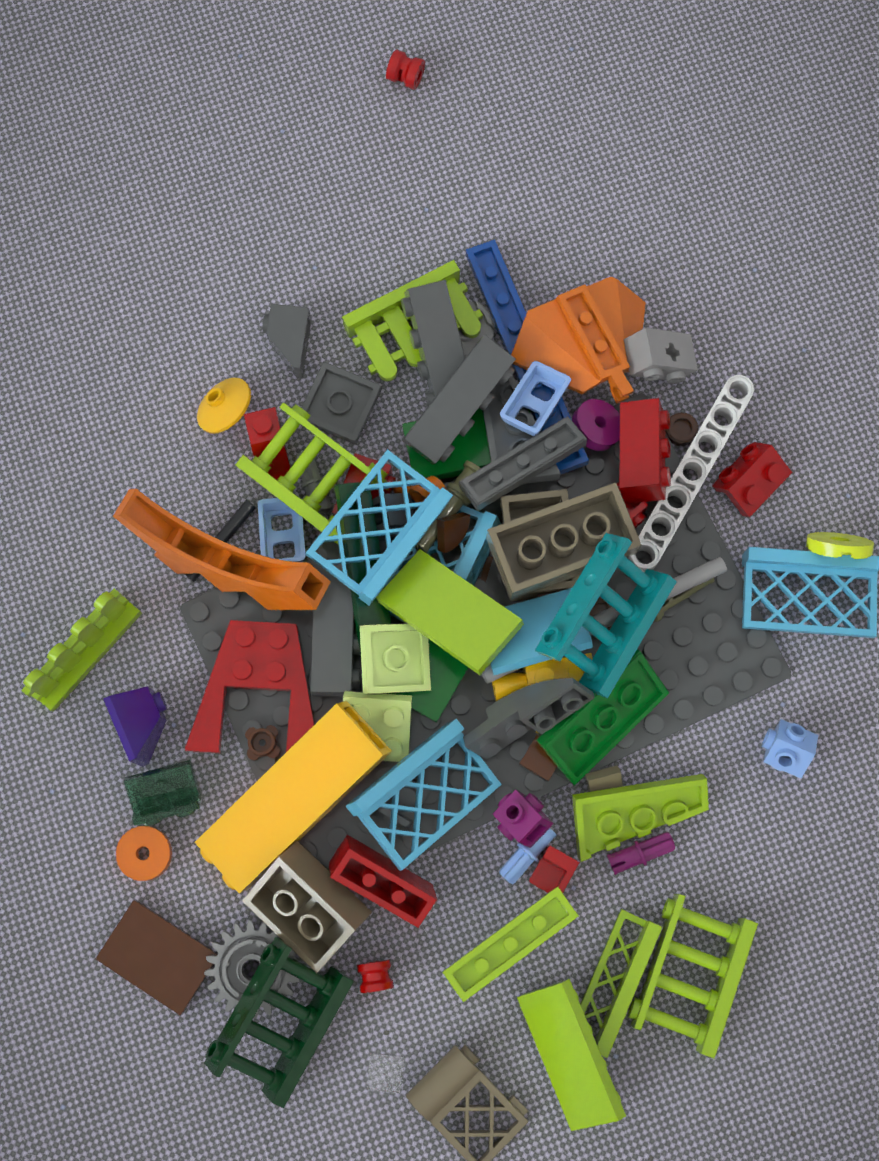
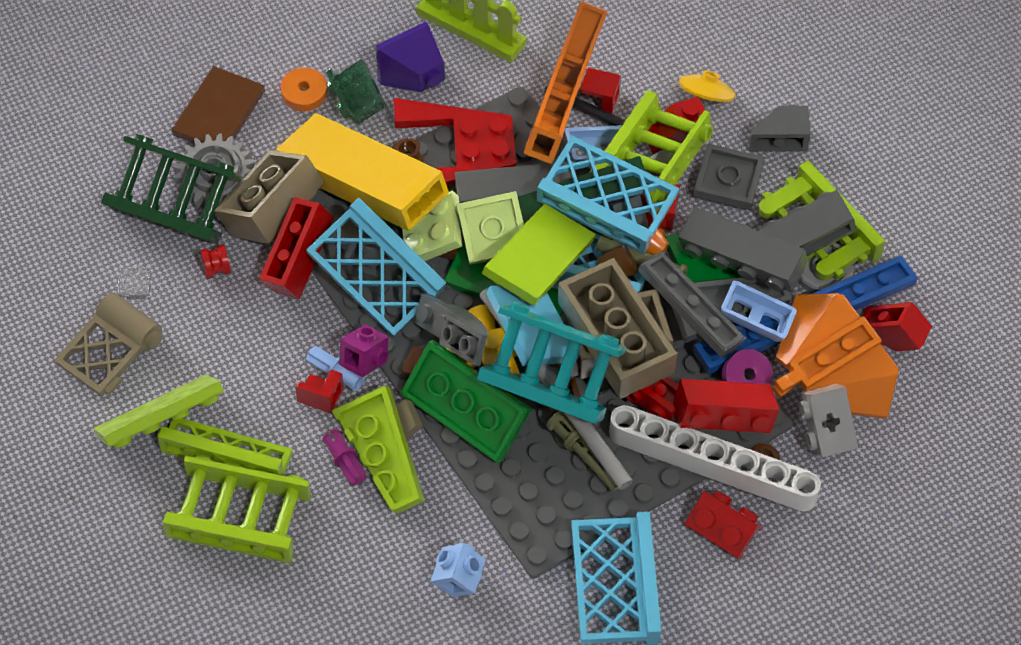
camera: 80 degrees right, 20 degrees down
lime fence [442,887,579,1002] -> none
neon yellow tile [806,532,874,559] -> none
none -> red panel [580,67,621,114]
none -> red slope [861,302,932,352]

